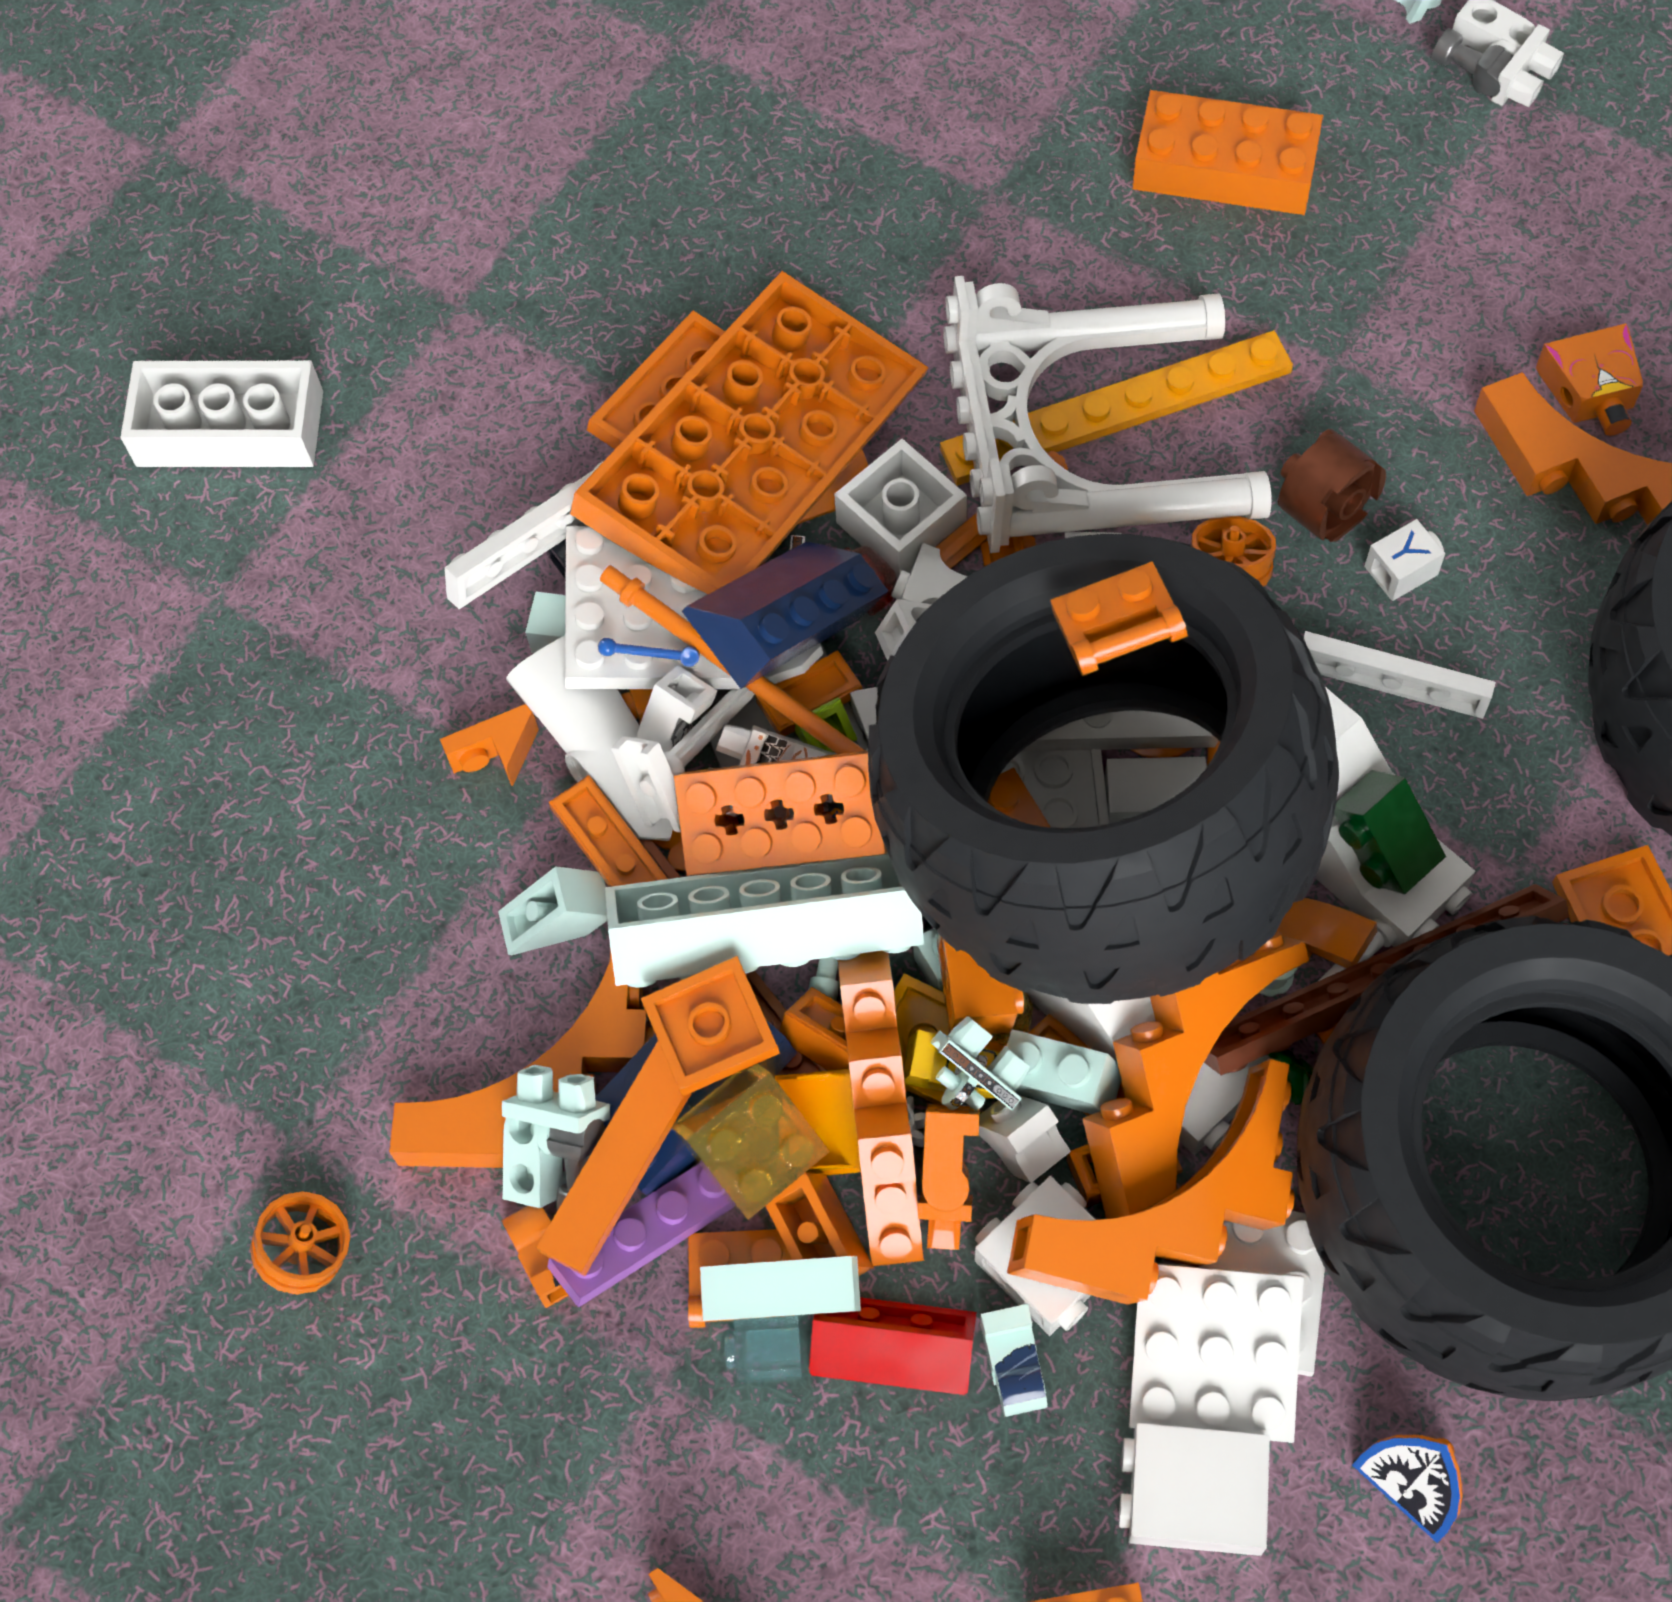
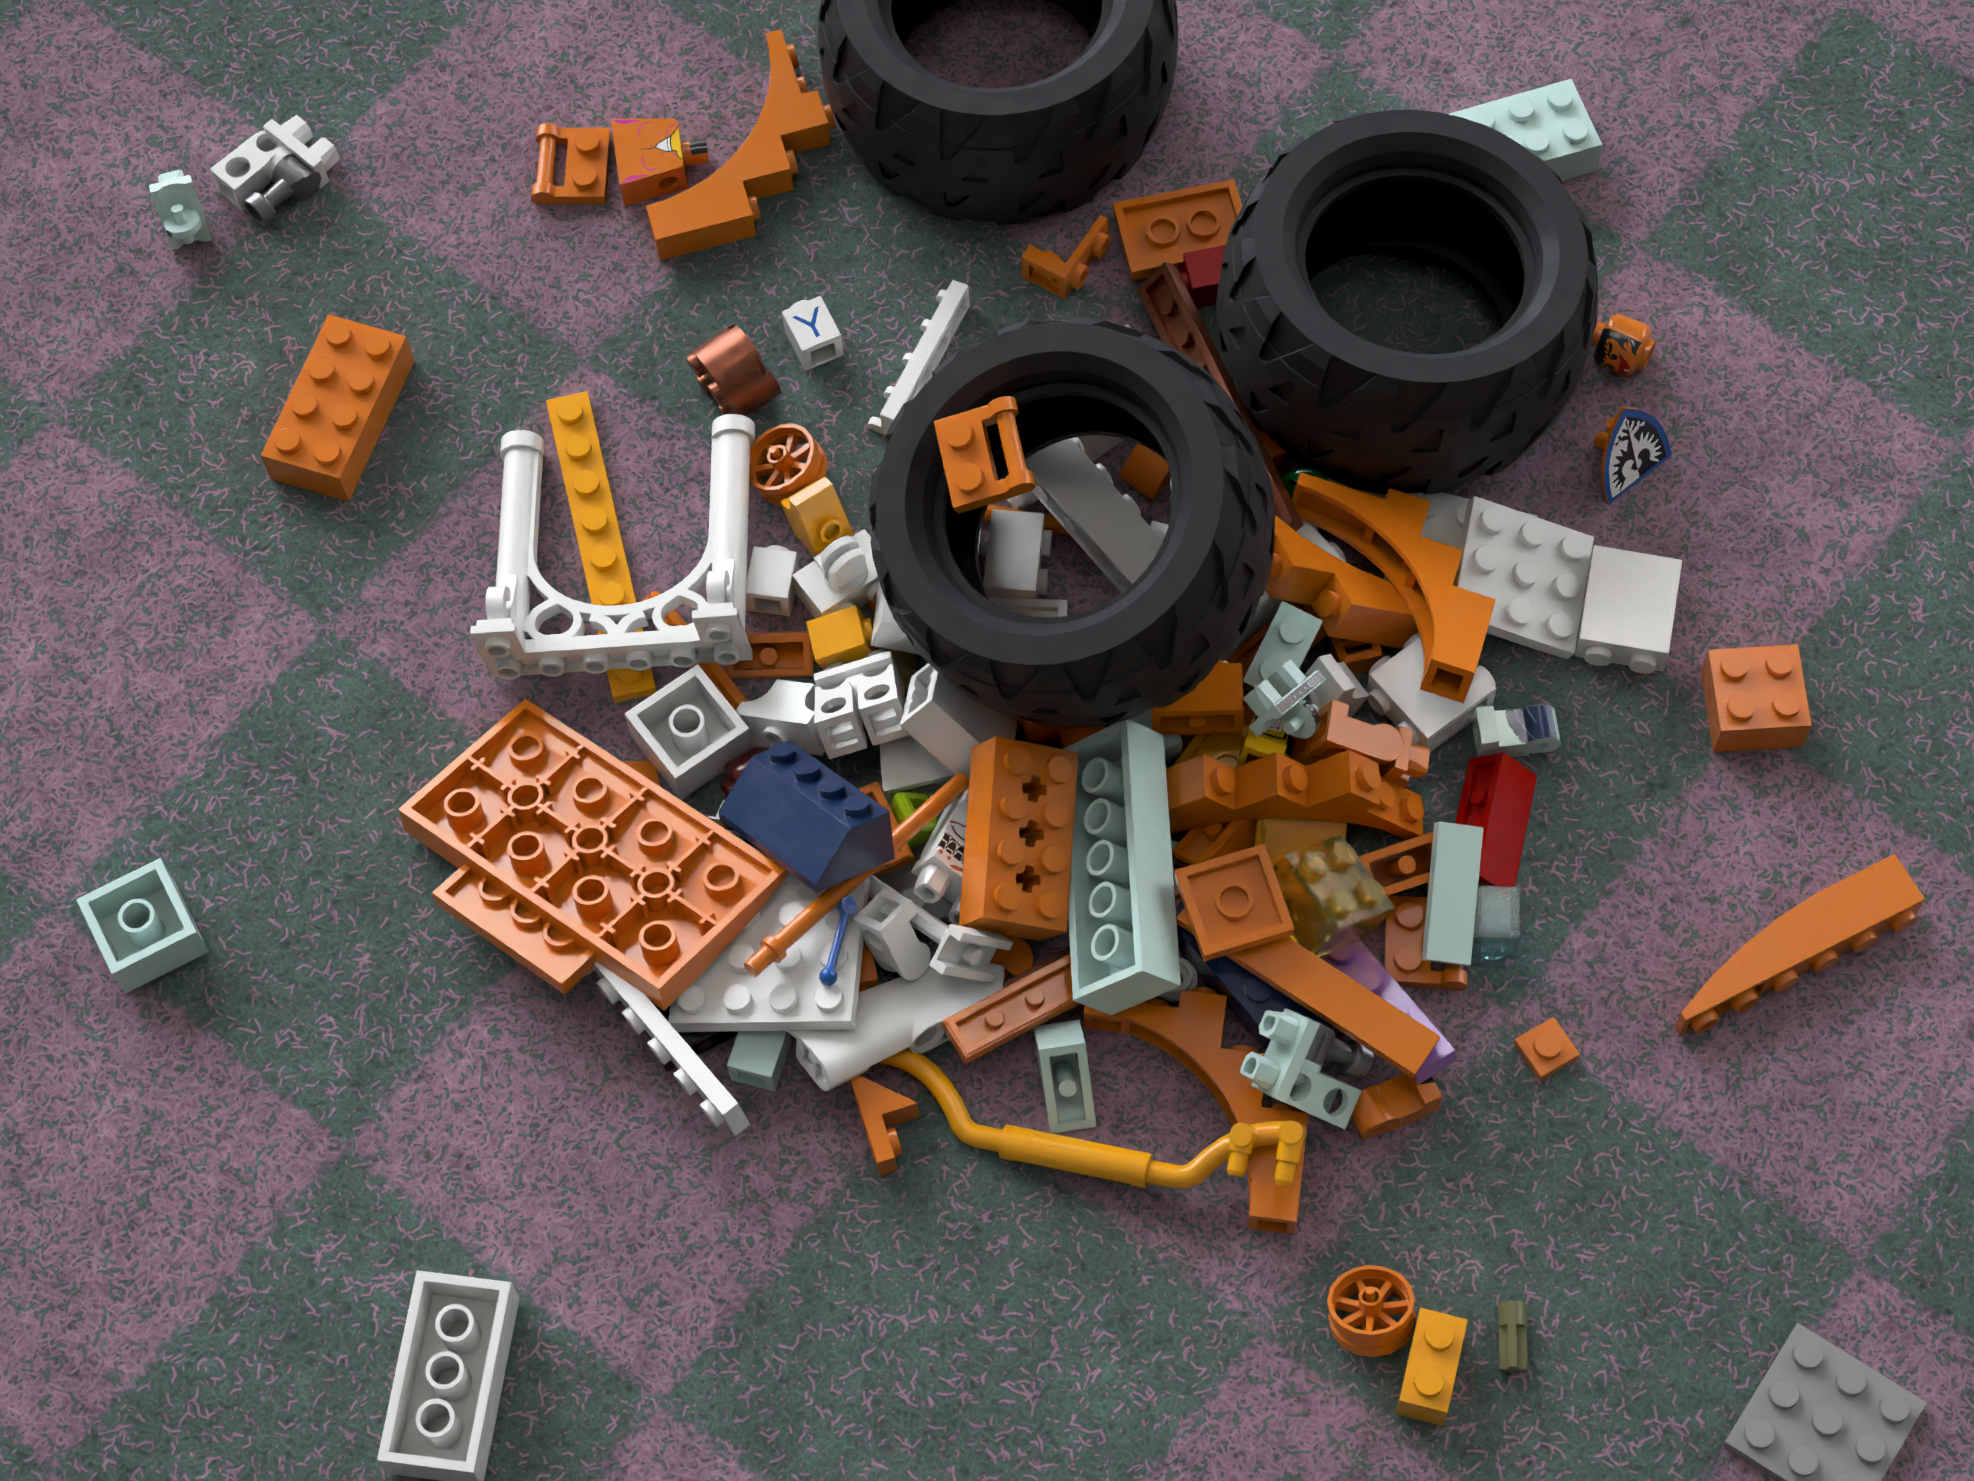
camera: 85 degrees left, 0 degrees up
none -> light aqua brick [76,858,209,994]
none -> orange plate [531,123,611,204]
none -> light orange piece [878,1048,1307,1189]
none -> orange bracket [1021,215,1111,299]
none -> light orange brick [1395,1308,1468,1426]
none -> olive piece [1498,1300,1528,1373]
none -> orange plate [1513,1017,1580,1082]
none -> orange head [1591,313,1656,377]

